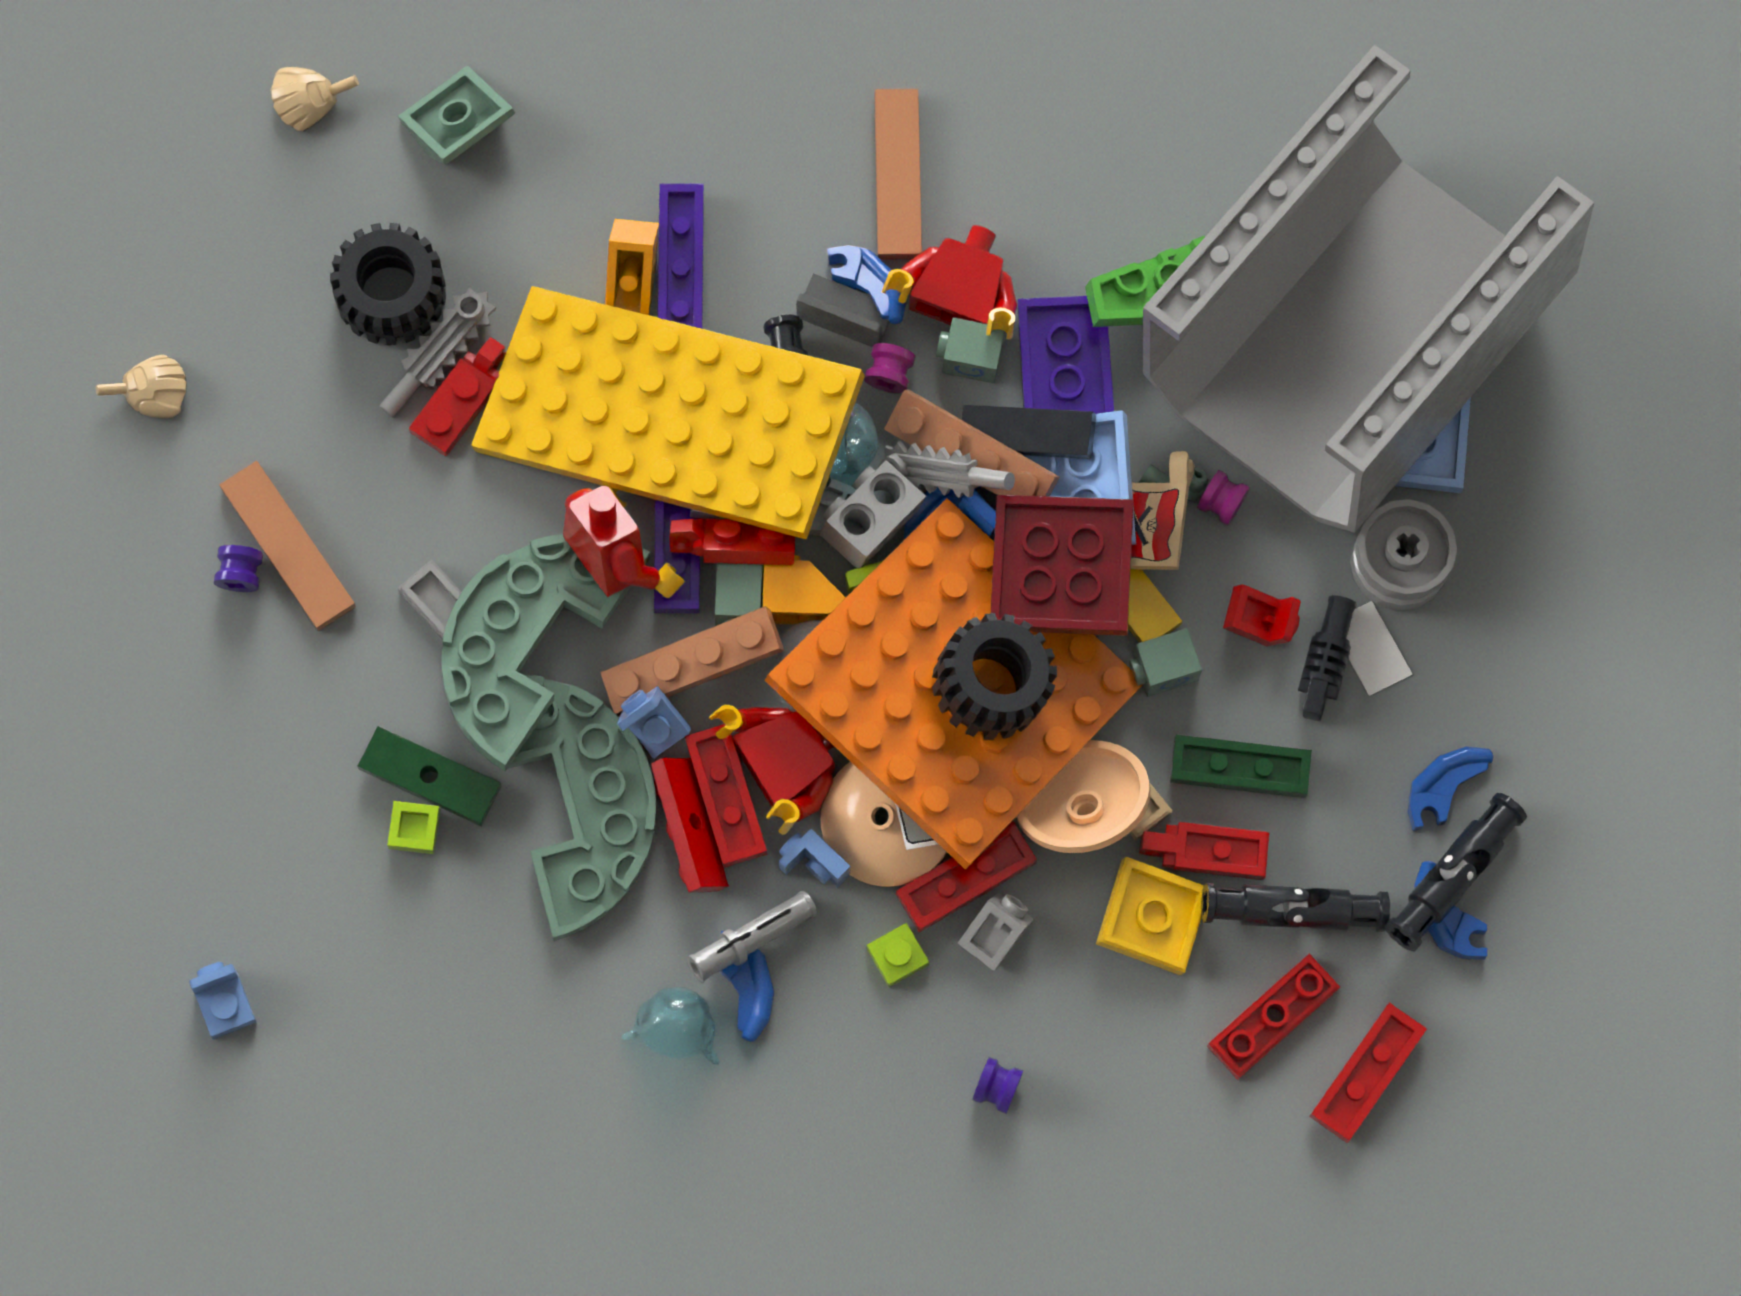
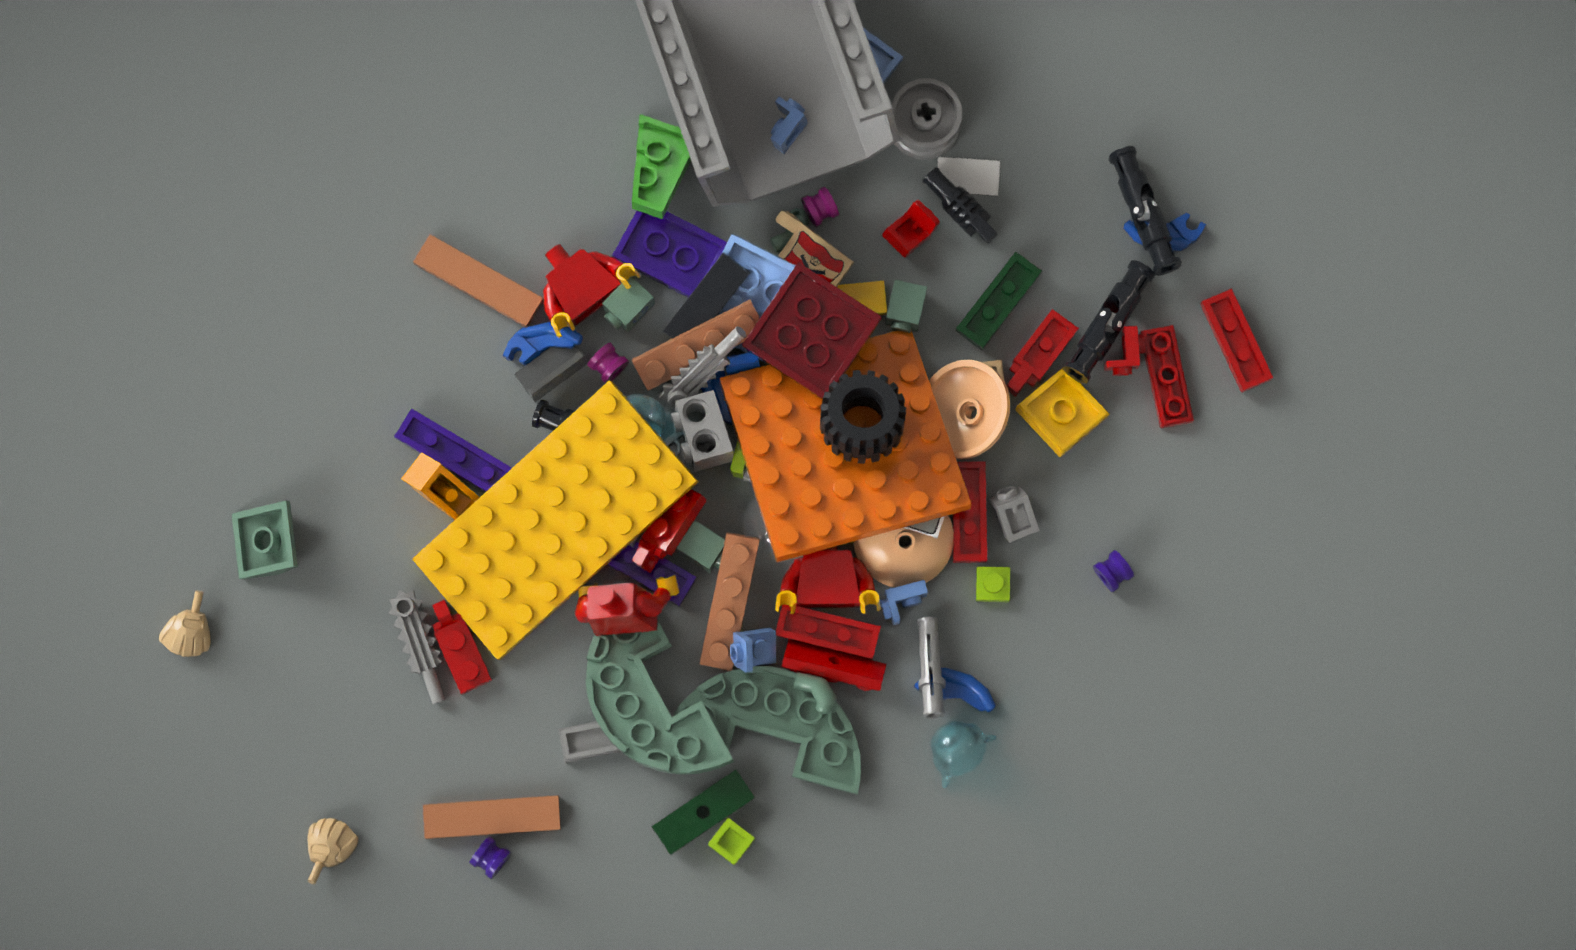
camera: 55 degrees left, 5 degrees up
black tyre [330,223,446,345] -> none
light orange slope [763,555,846,625] -> none
blue piece [1408,746,1493,831] -> none
none -> medium blue bracket [770,97,808,154]
none -> sand green arm [794,672,837,714]
none -> red bracket [1104,326,1145,376]

